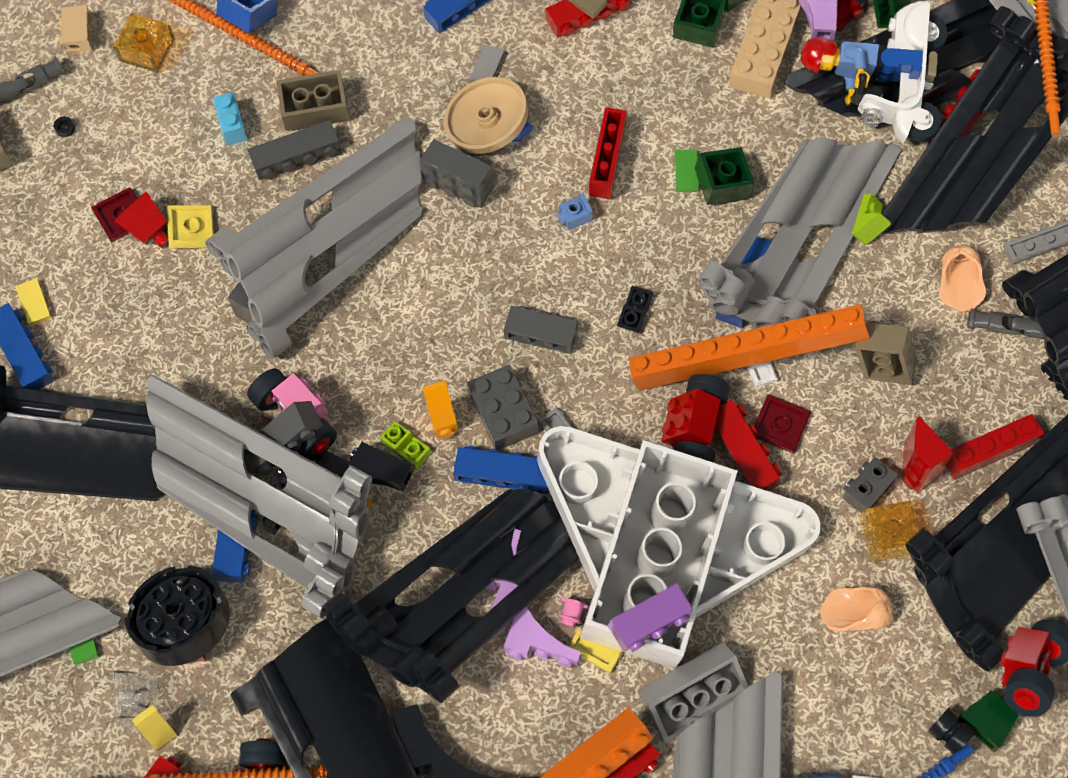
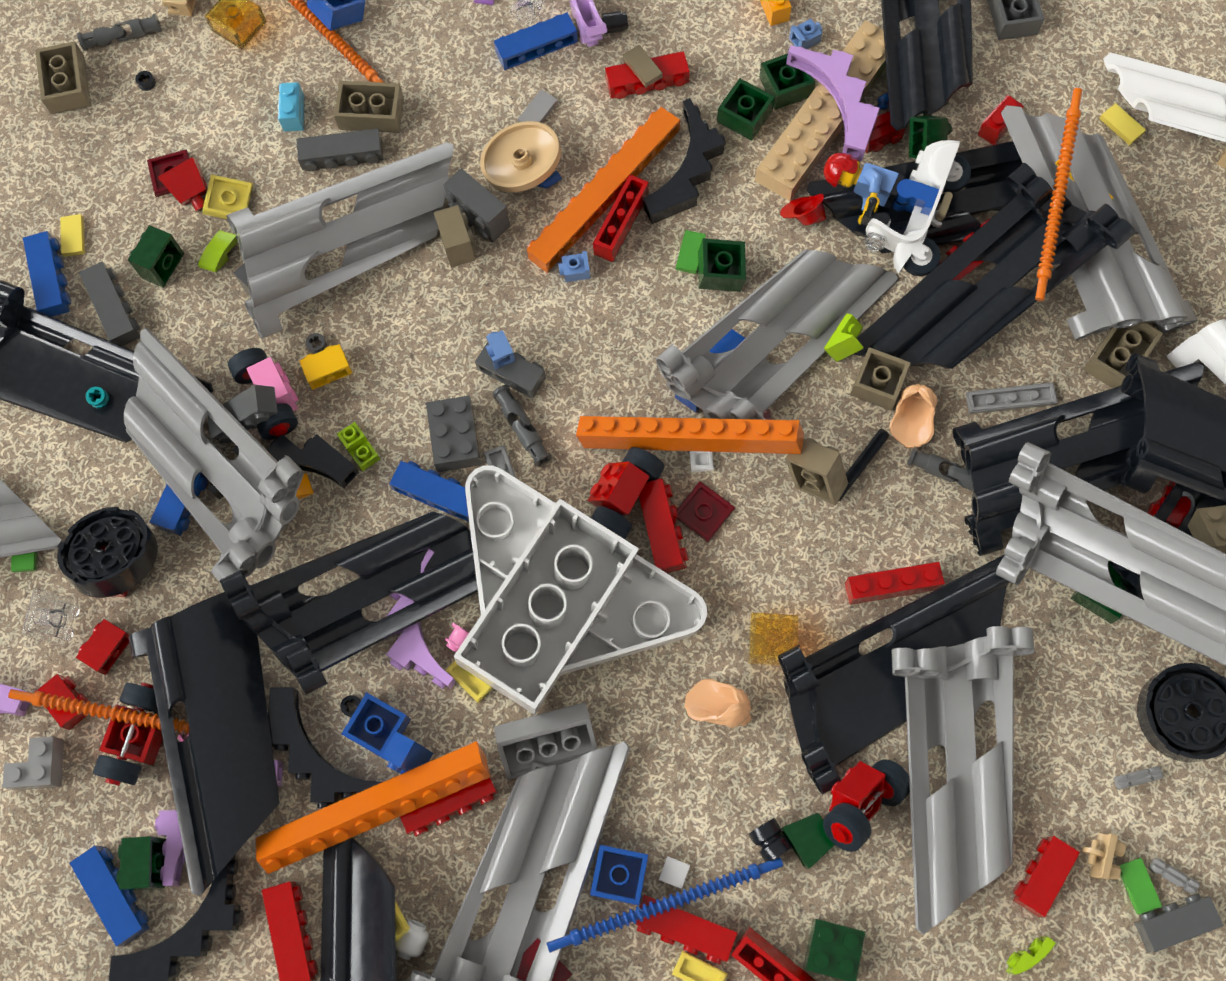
camera: 15 degrees right, 5 degrees up
light yellow tile [132,705,178,751] -> none
light orange slope [422,380,458,439] -> none
medium lavender brick [608,583,693,653] -> none
black slope [617,285,654,334] -> none
dark grey brick [843,457,898,516] -> none
red slope [902,416,953,493] -> none
none -> red brick [75,619,130,676]
none -> dark grey brick [79,261,140,346]
none -> teal bush [85,387,109,408]
none -> dark green brick [128,225,185,288]
none -> lime slope [198,230,238,273]
none -> yellow brick [299,344,353,390]
none -> dark grey bush [306,333,327,354]
none -> black bush [340,695,361,717]
none -> blue brick [341,692,411,757]
none -> blue brick [381,732,433,774]
none -> dark tan brick [433,205,477,268]
none -> medium blue brick [485,330,515,370]
none -> dark grey piece [492,384,552,467]
none -> orange brick [527,107,680,273]
none -> black arch [643,98,726,224]
none -> red piece [780,194,826,226]
none -> black axle [839,429,889,501]
none -> dark tan brick [850,347,911,411]

